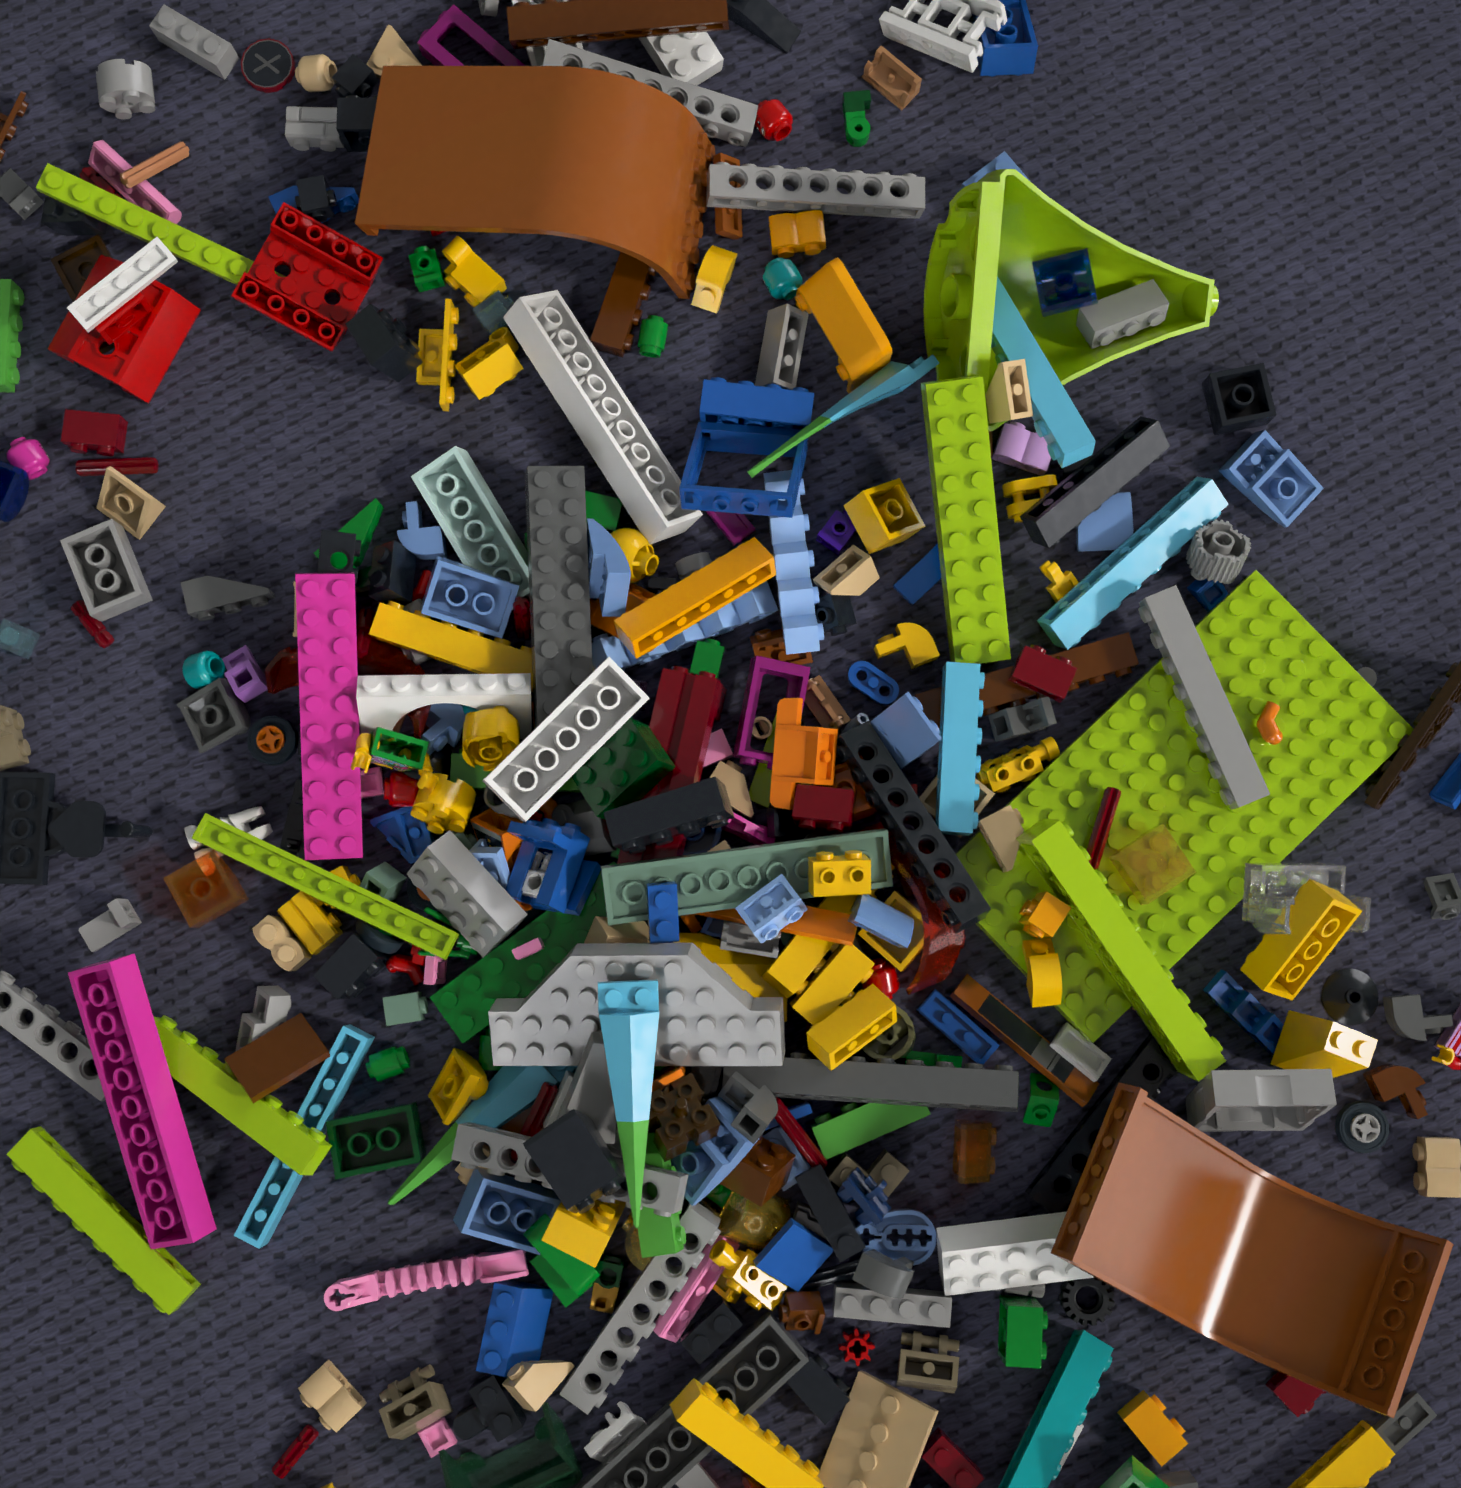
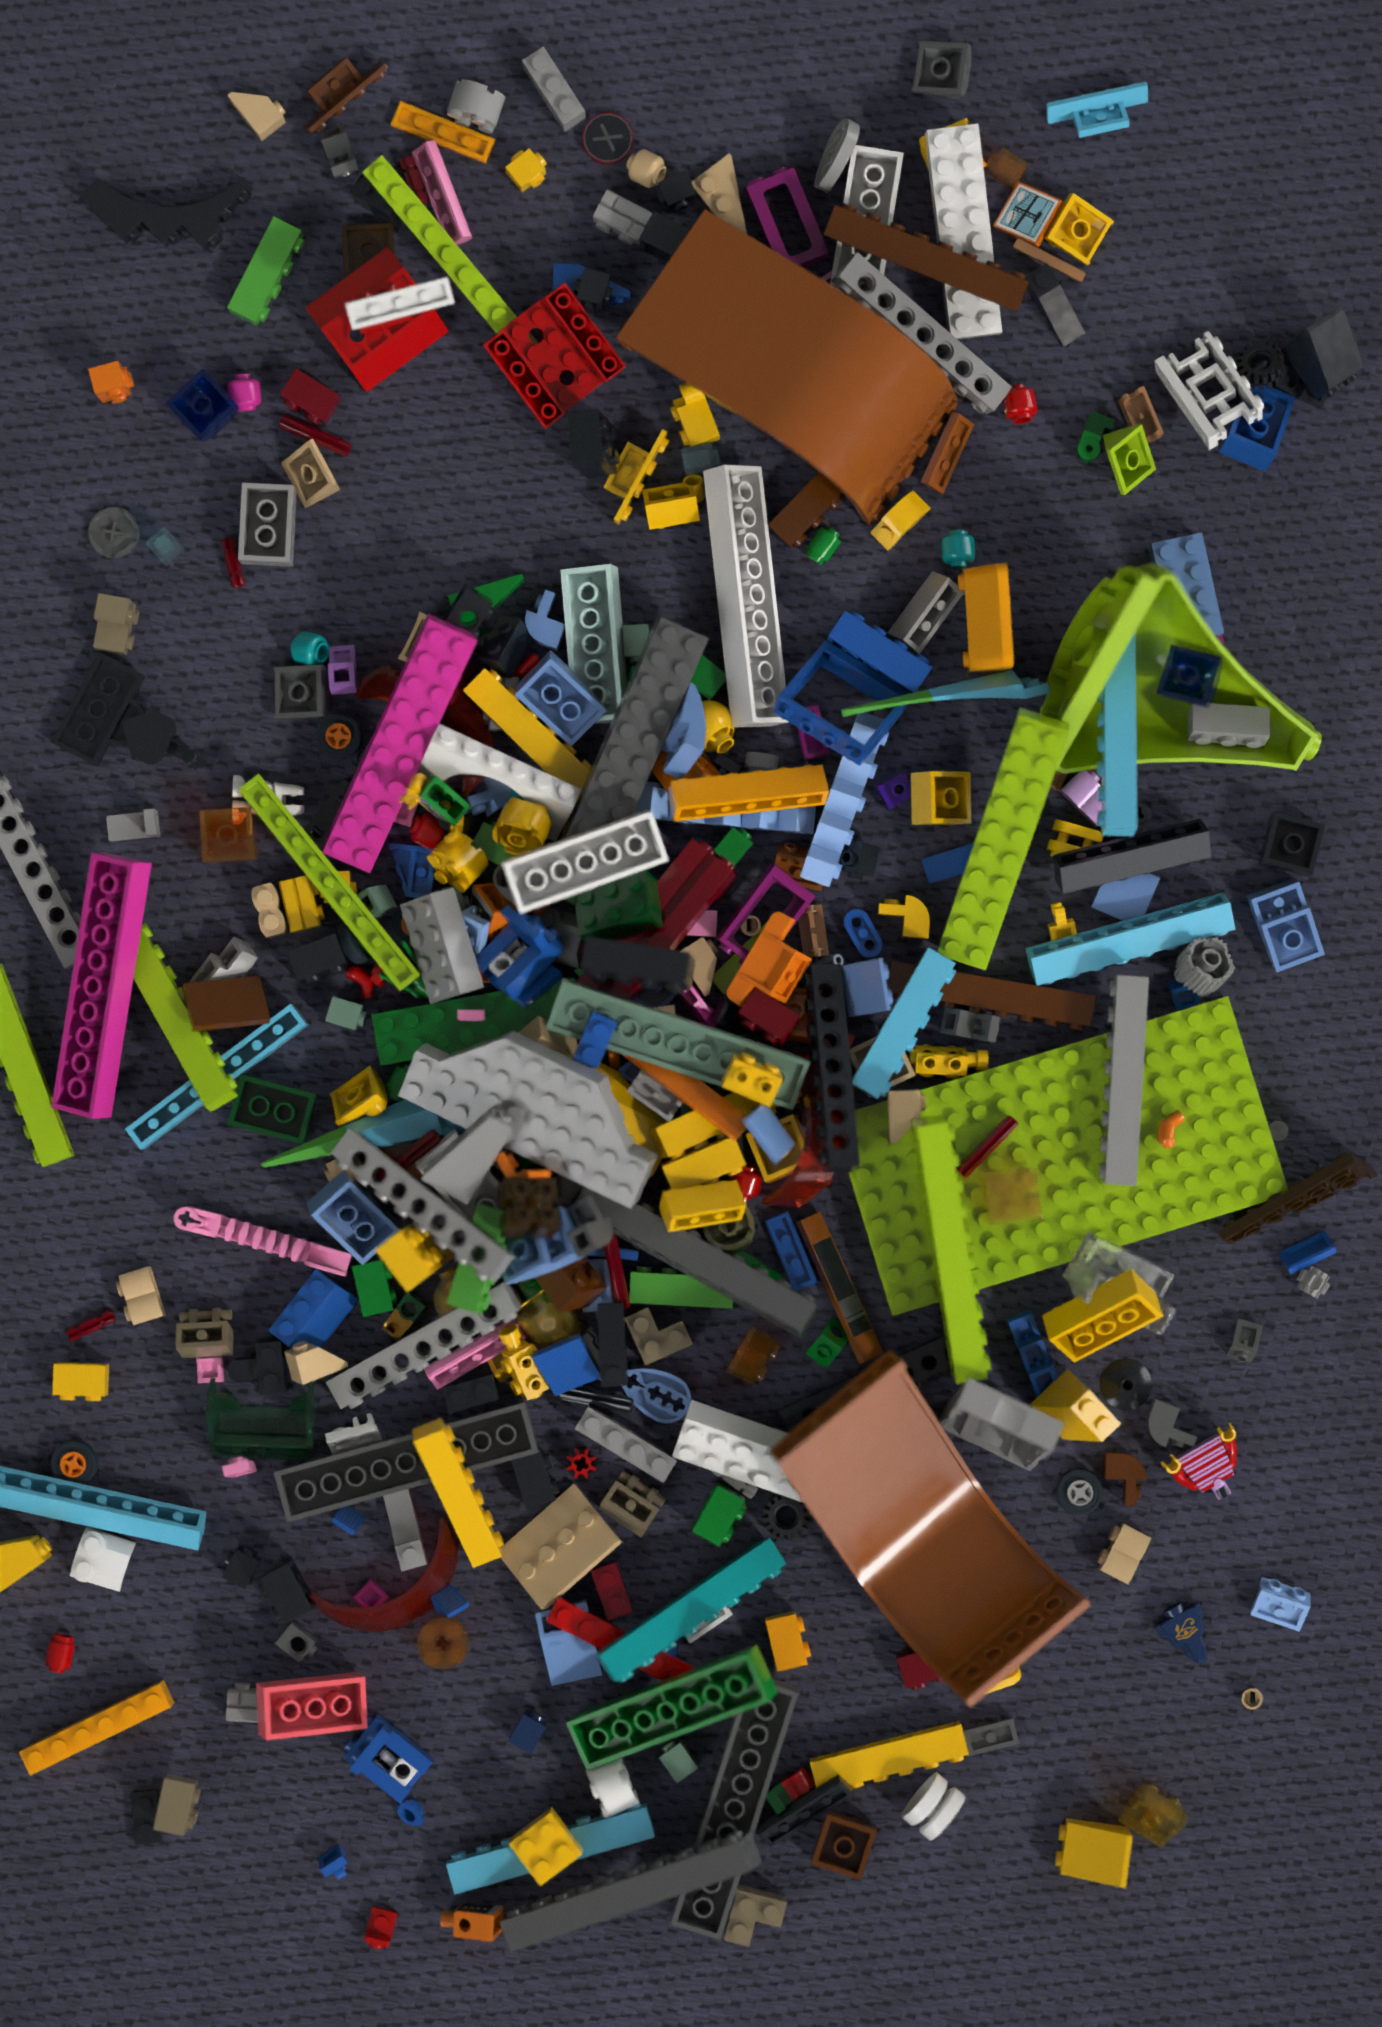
camera: 25 degrees right, 5 degrees up
nougat axle [120,141,189,189] -> none
dark grey slope [181,575,275,621] -> none
green brick [366,1046,411,1082] -> none
green brick [408,246,446,292] -> none
bright pink tile [423,956,447,985] -> none
dark red axle [513,596,531,640] -> none
black slope [523,1109,626,1214] -> none
green beam [523,1213,601,1296] -> none
medium azure plate [597,979,659,1229] -> none
light grey brick [706,162,925,218] -> none
light blue bracket [735,874,807,943] -> none
light orange brick [769,210,826,258] -> none
reddish brown brick [778,1291,825,1334] -> none
tan slope [813,545,880,596] -> none
dark blue hips [837,1167,891,1226] -> none
dark grey brick [852,1249,914,1298] -> none
tan slope [985,359,1033,424] -> none
dark red piece [1008,644,1078,703] -> none
light orange brick [1019,891,1071,939] -> none
yellow brick [1022,938,1062,1008] -> none
white tile [1049,1022,1112,1082] -> none
none -> light orange tile [391,101,495,164]
none -> yellow brick [505,148,547,193]
none -> sand green brick [623,624,649,663]
none -> lime slope [1103,424,1156,495]

